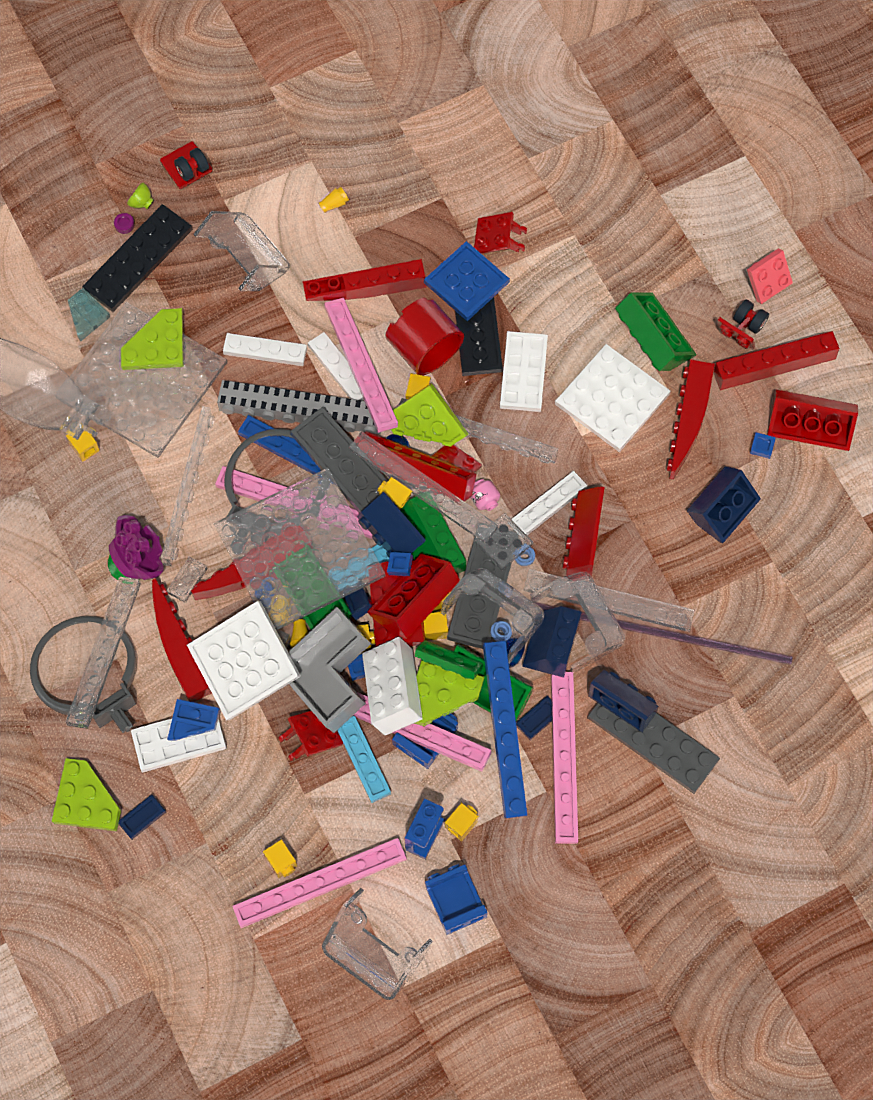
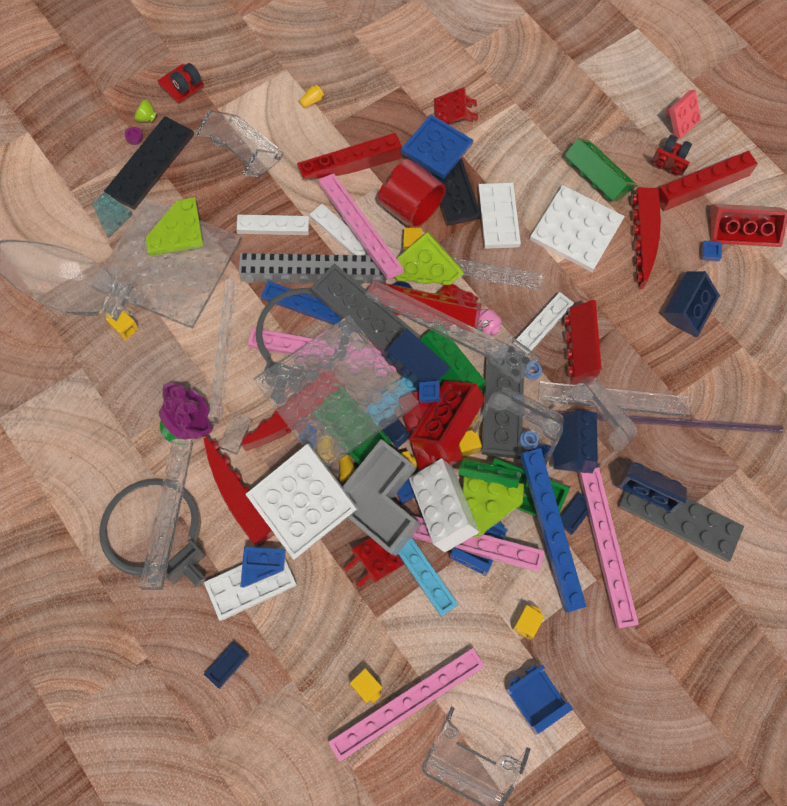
camera: 15 degrees left, 0 degrees up
lime plate [51,758,121,832] -> none
yellow brick [377,477,412,510] -> none
blue panel [405,798,445,860] -> none

